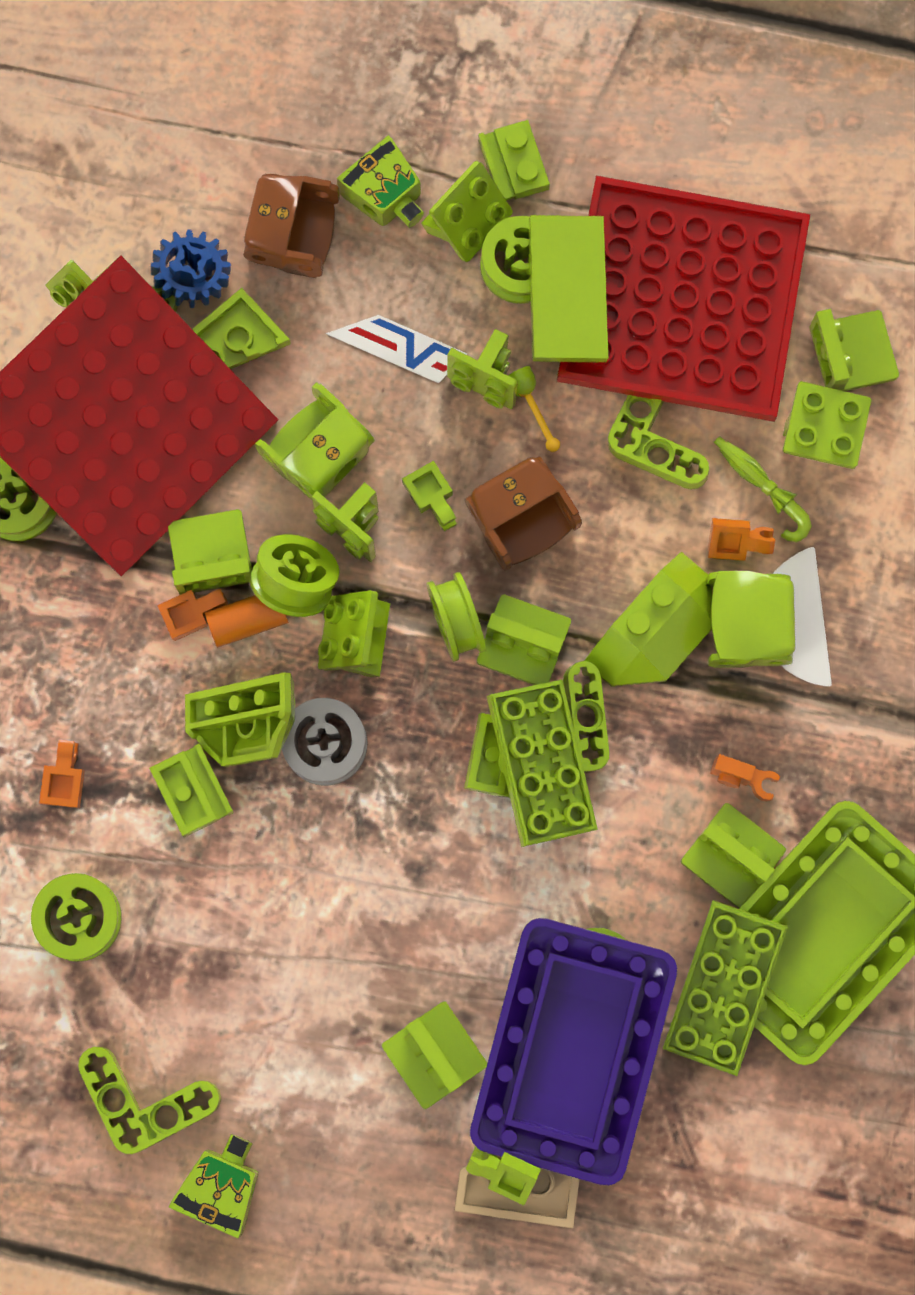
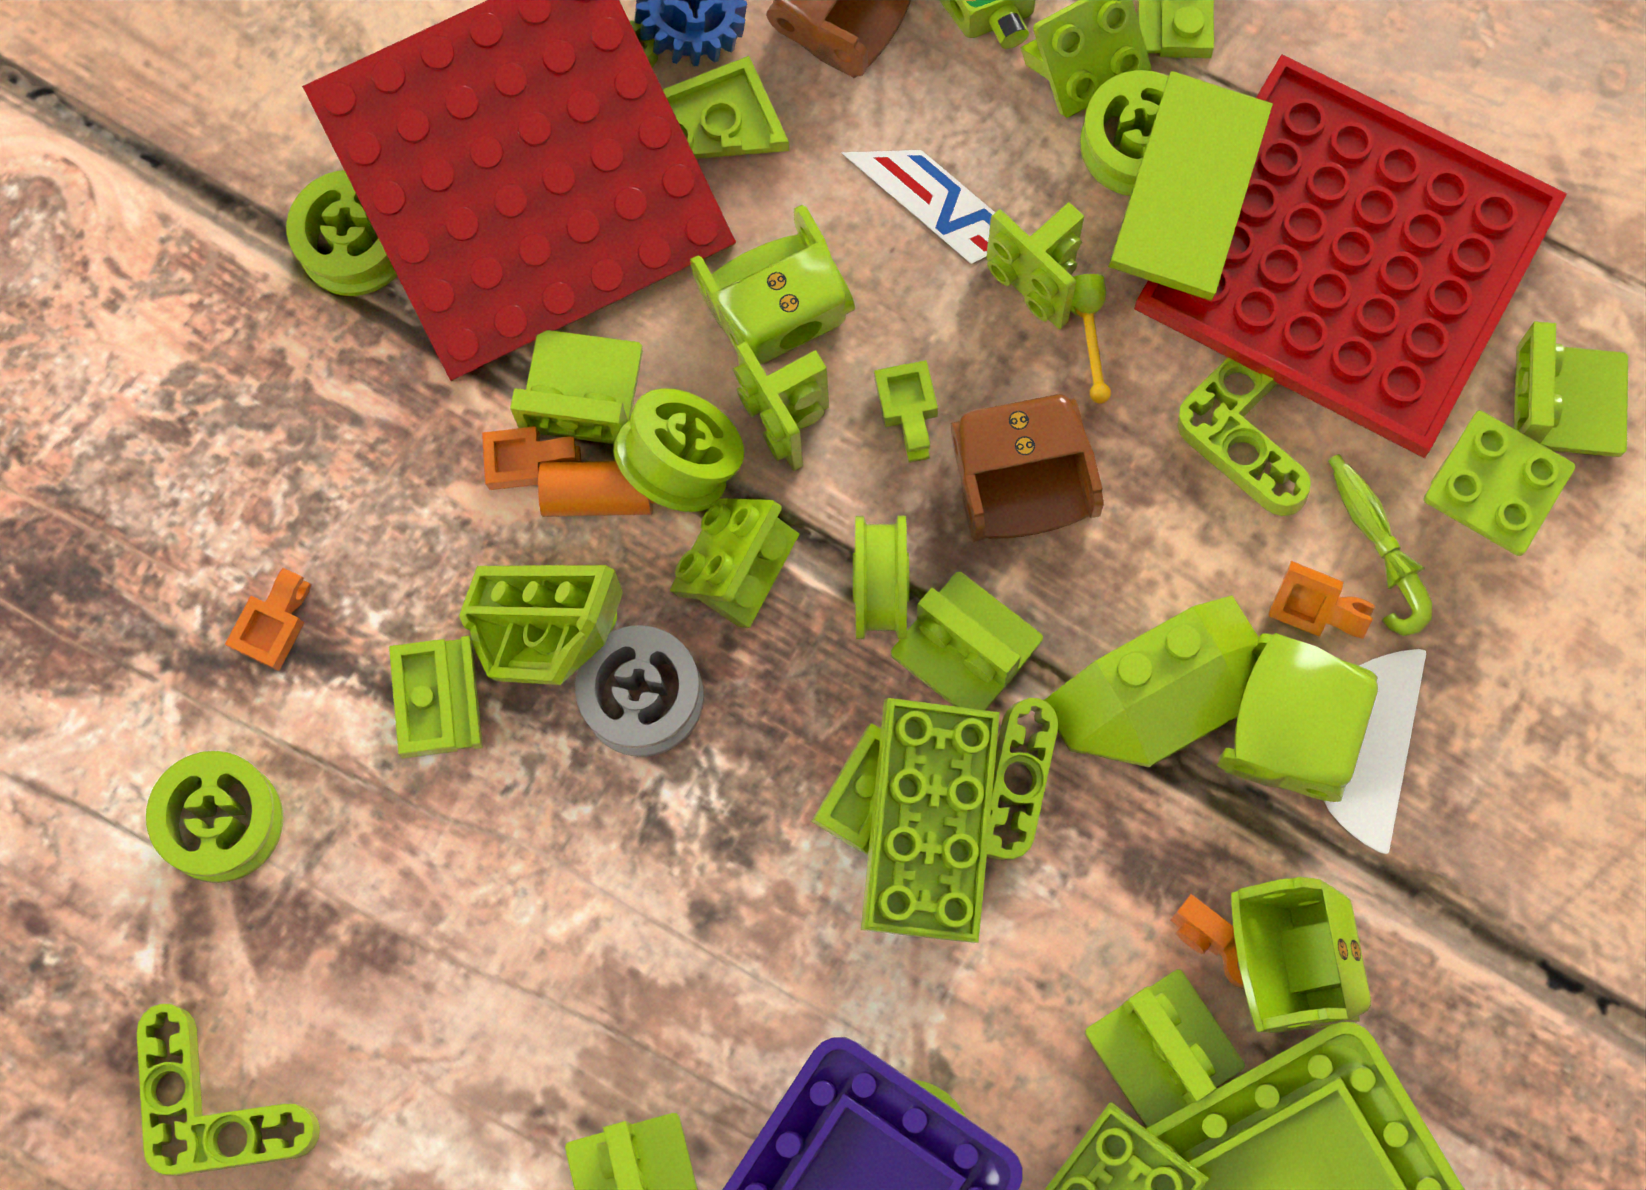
camera: 25 degrees right, 5 degrees down
none -> lime piece [1231,876,1371,1033]

